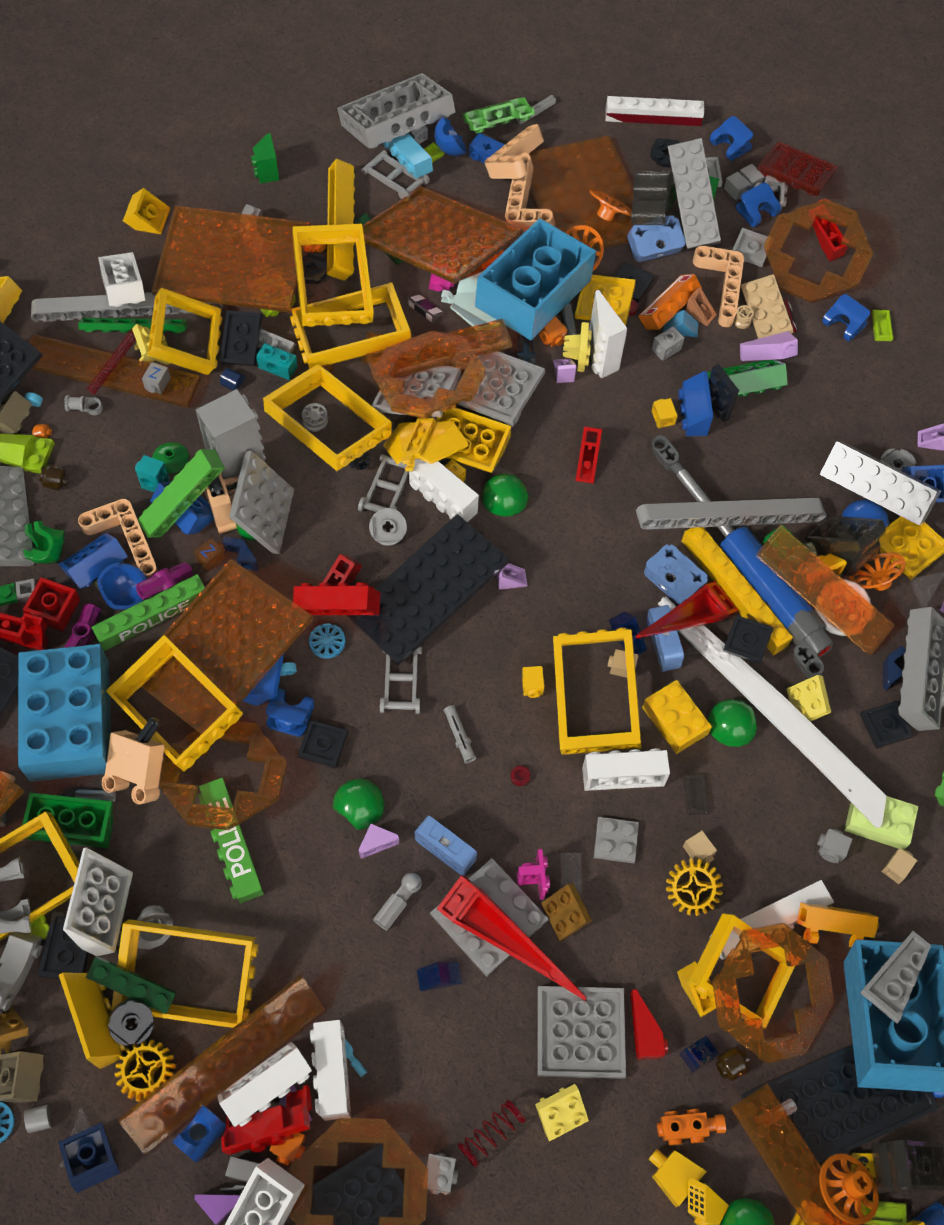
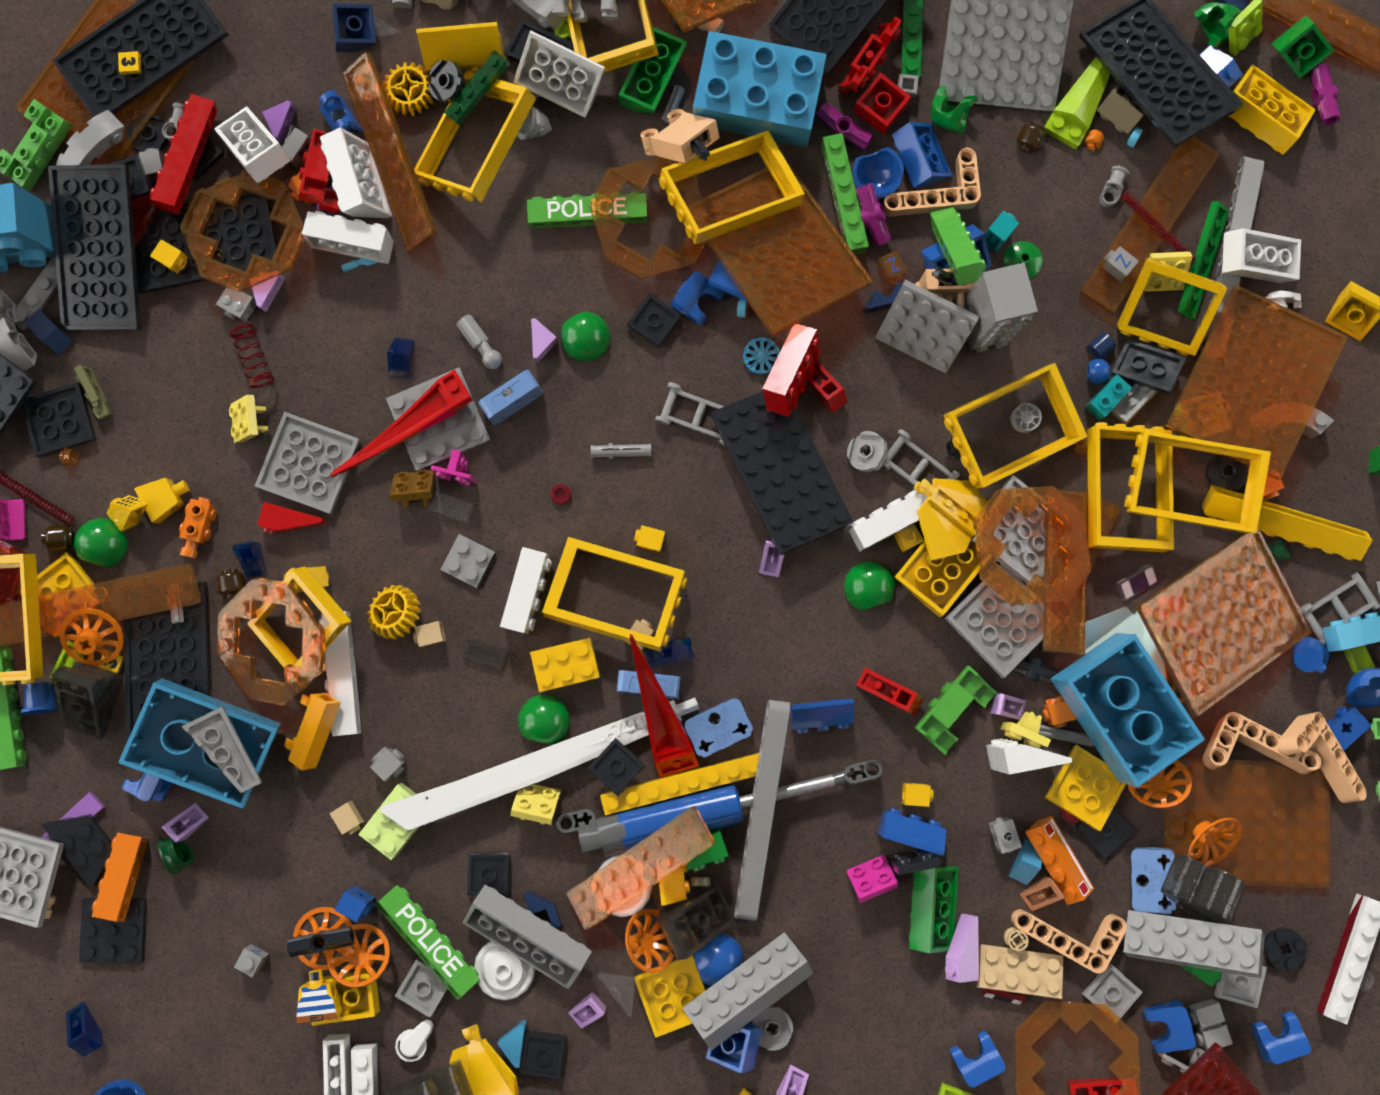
camera: 110 degrees right, 20 degrees up
none -> lavender slope [249,271,285,312]
none -> blue slope [790,698,854,733]
none -> dark pink bracket [847,855,898,903]
none -> bright green bracket [914,666,997,755]
none -> blue piece [1087,359,1111,384]
none -> white piece [1262,291,1301,311]
none -> blue hat [1291,637,1329,673]

